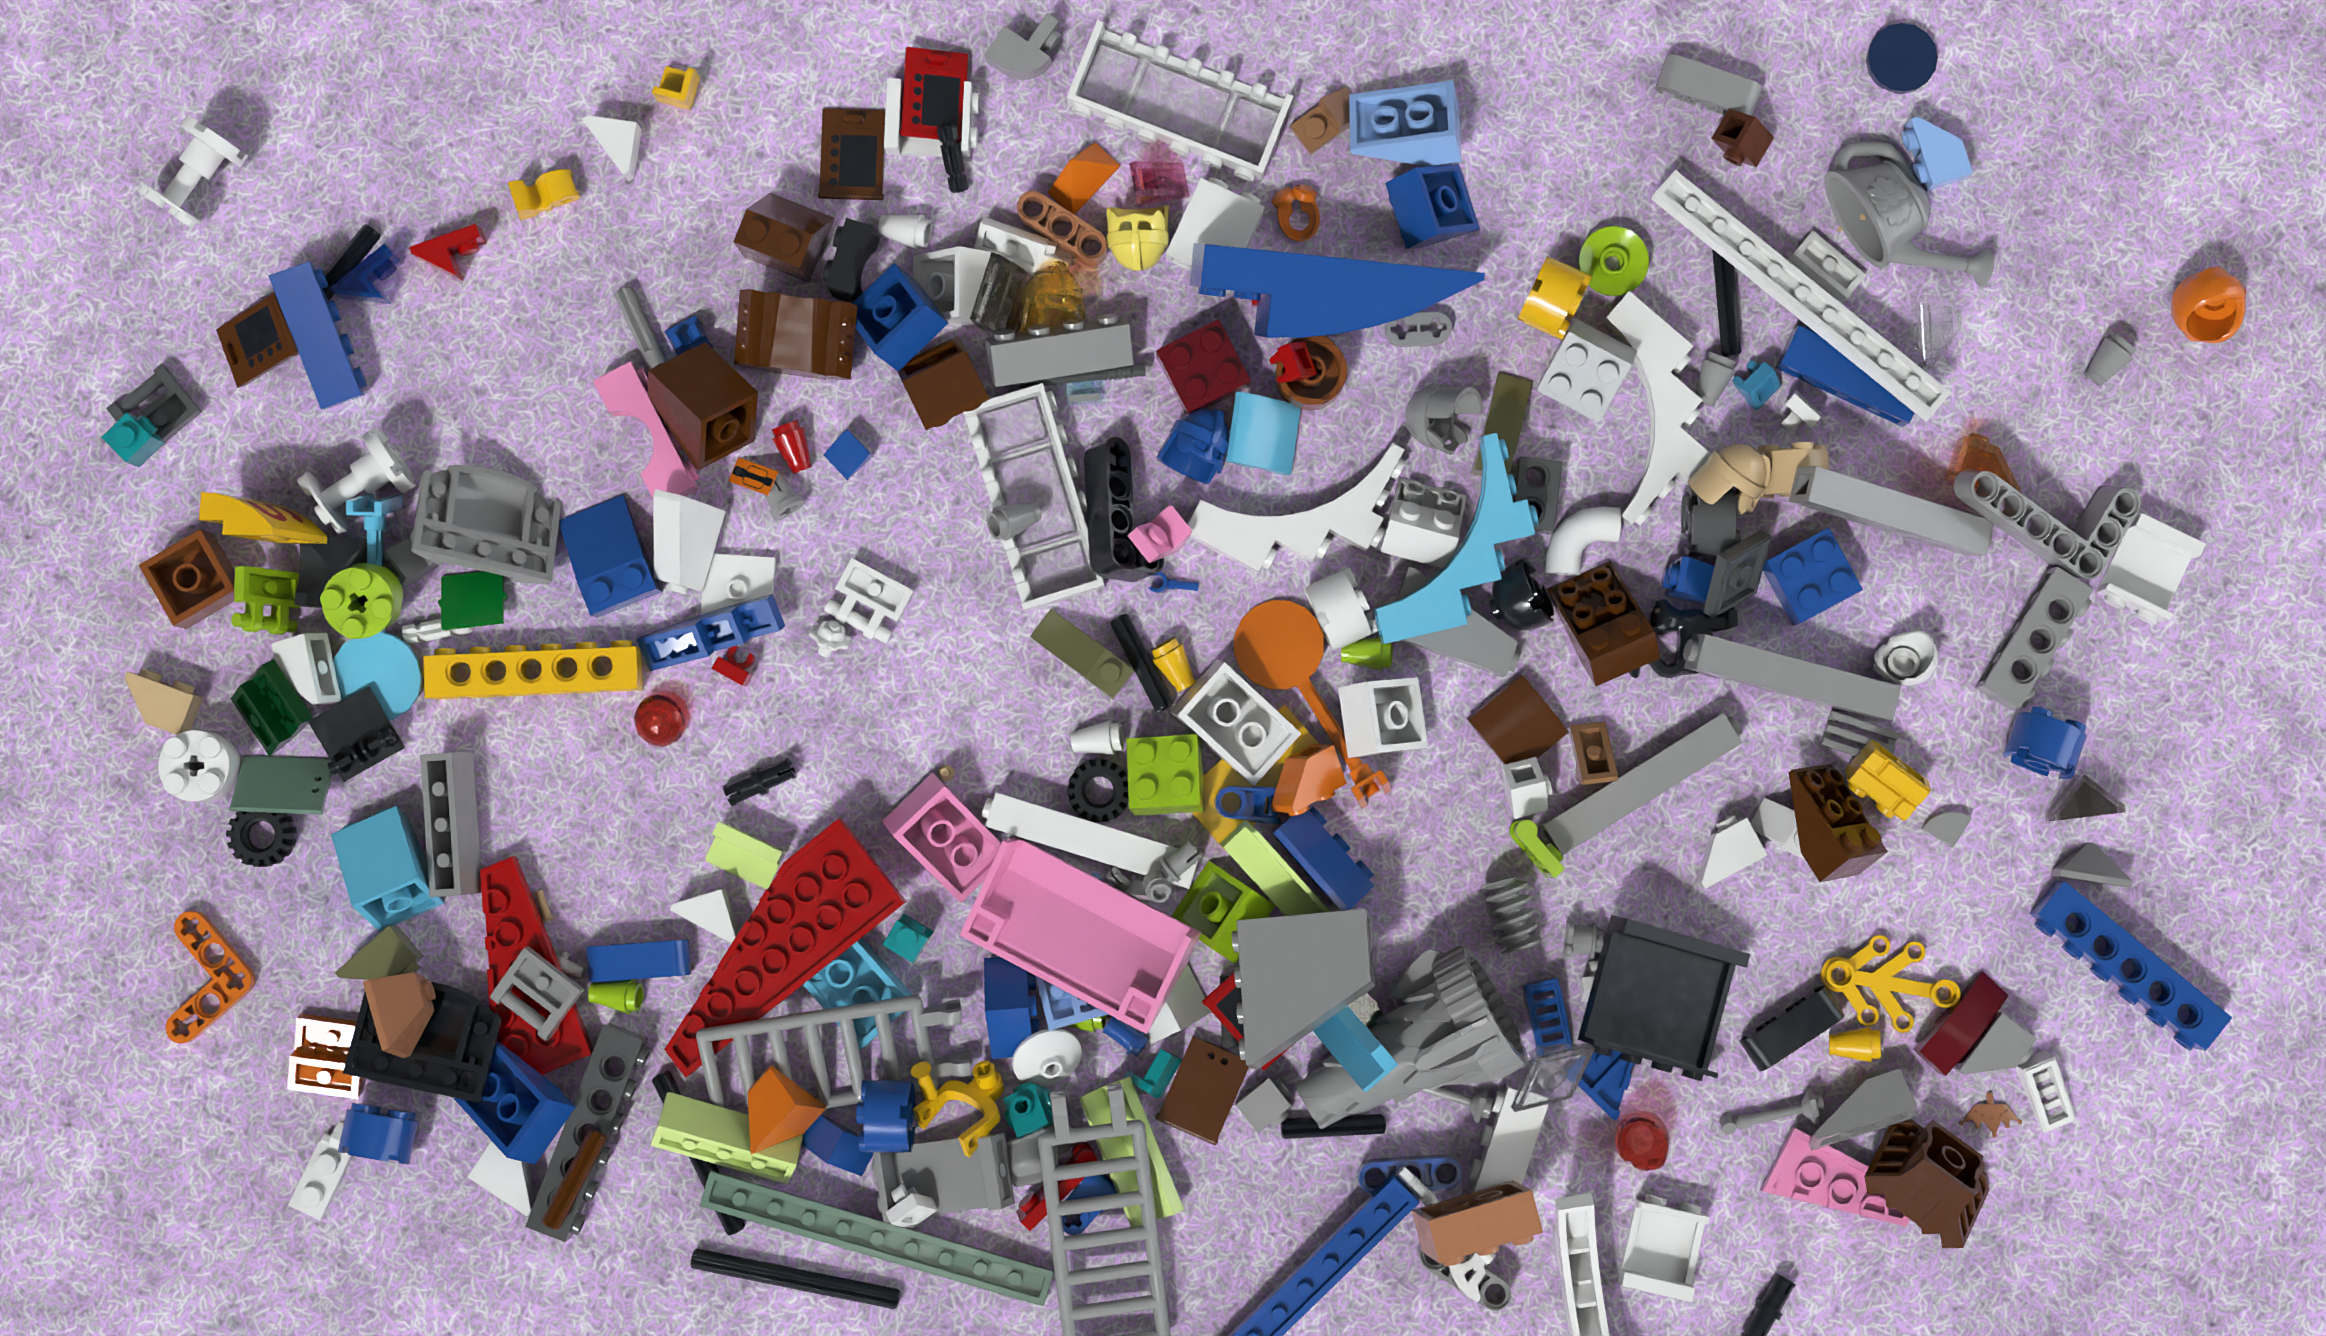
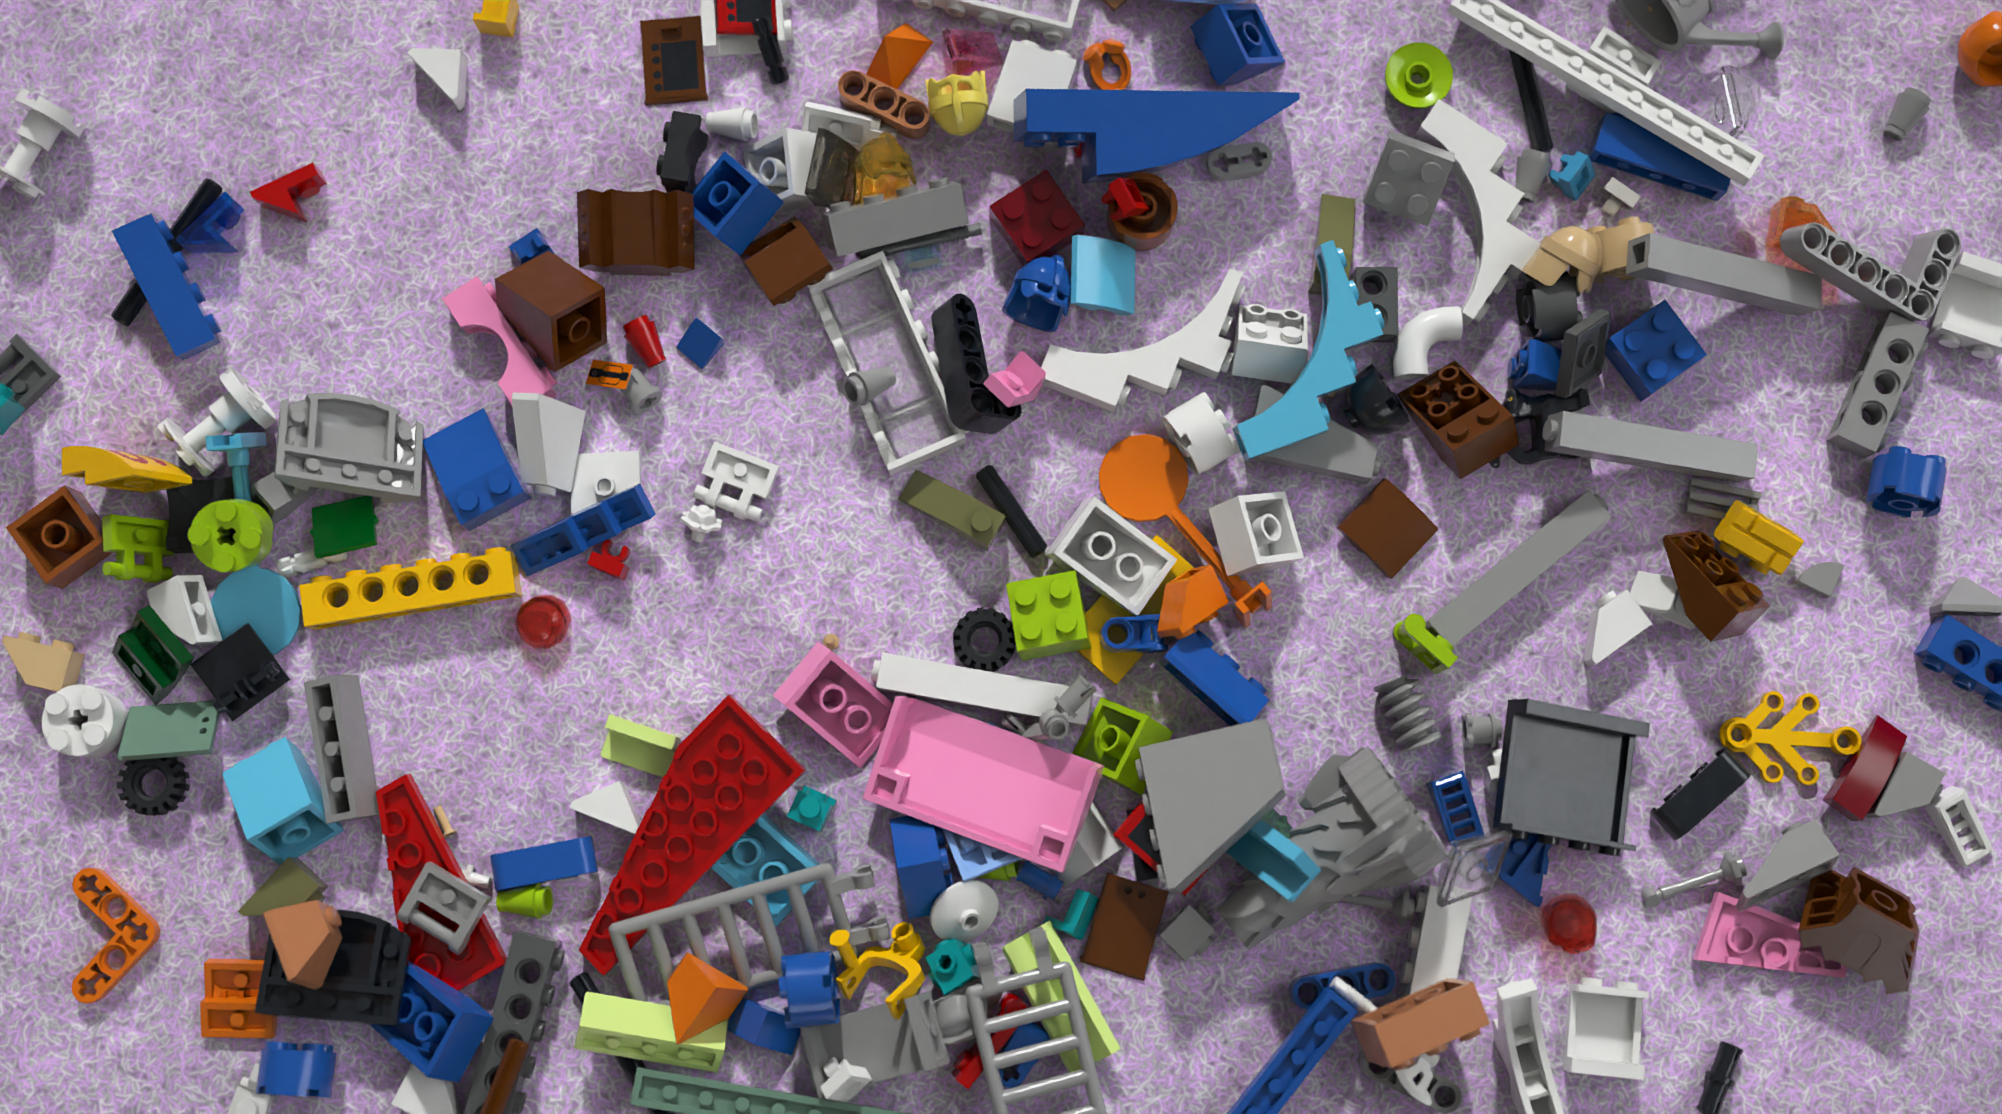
camera: 10 degrees left, 5 degrees down
reddish brown container [216,293,299,388] -> none
yellow leg [508,169,581,221] -> none
light grey axle [615,286,667,370] -> none
black pin [723,757,797,806] -> none
reddish brown slope [733,193,835,283] -> none
white cone [1071,720,1124,755] -> none
blue hand [1148,572,1199,594] -> none
yellow cone [1151,637,1196,692] -> none
yellowish green panel [1219,820,1330,916] -> none
black axle [1281,1114,1386,1139] -> none
lime cone [1341,637,1393,671] -> none
light grey helmet [1405,384,1483,455] -> none
white brick [1501,757,1552,819] -> none
yellow brick [1517,256,1592,340] -> none
medium nougat slope [1570,721,1618,785] -> none
yellow cone [1829,1027,1881,1062] -> none
white hair [1873,630,1938,686] -> none
nougat piece [1959,1093,2022,1138] -> none
clear smoke slope [2045,774,2126,821] -> none

